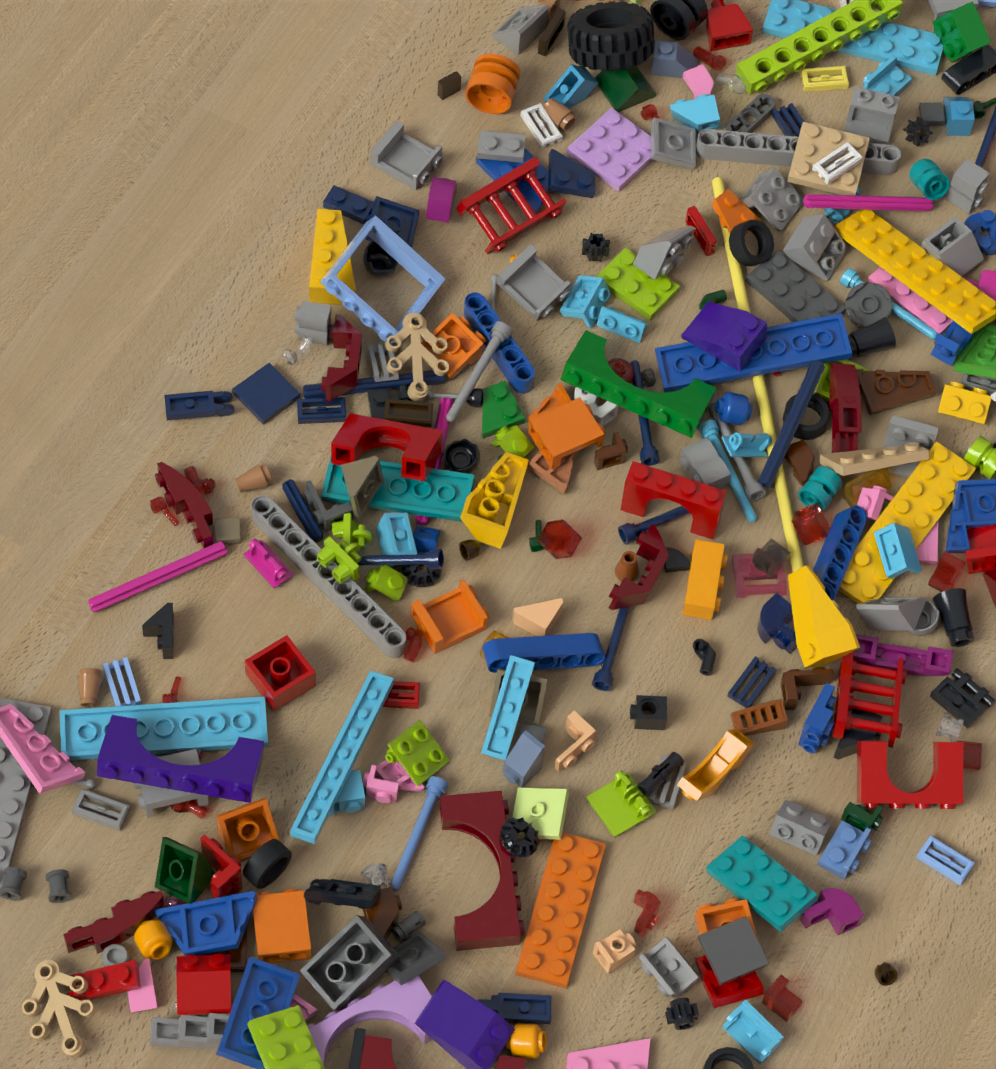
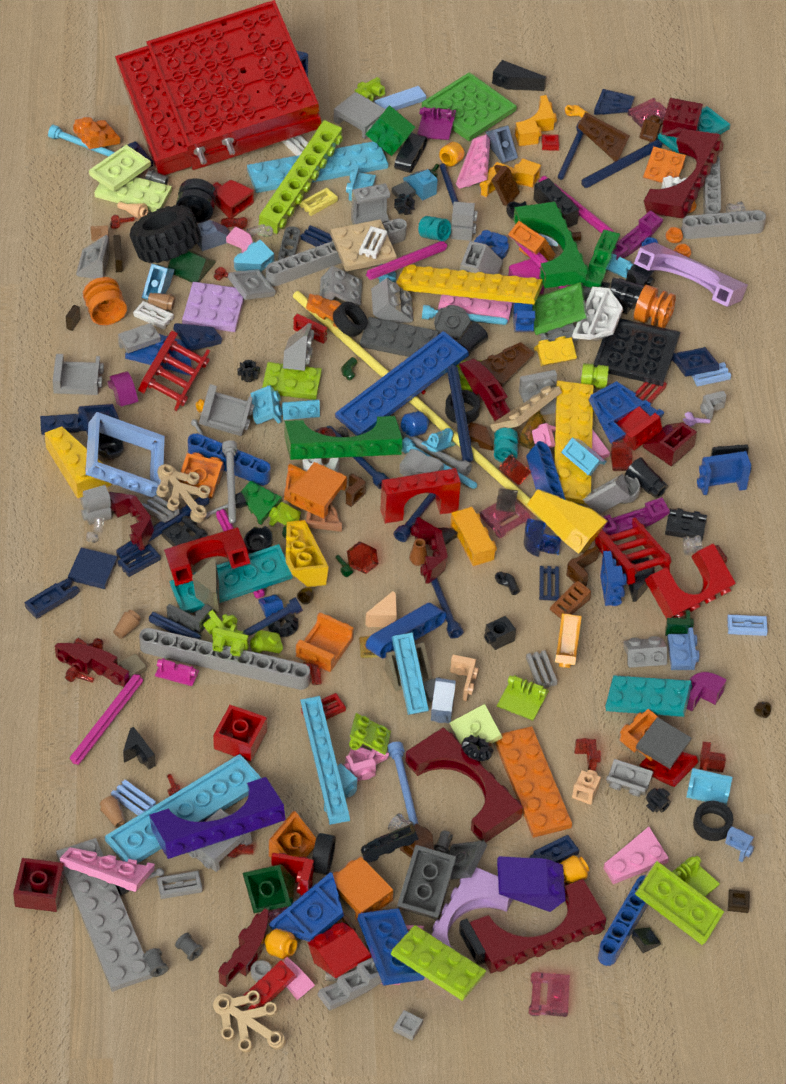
camera: 30 degrees left, 10 degrees down
medium azure panel [376,513,417,568] -> none
dark brown tile [383,399,434,428] -> none
black pin [637,752,684,797] -> none
dark purple slope [681,302,767,371] -> none

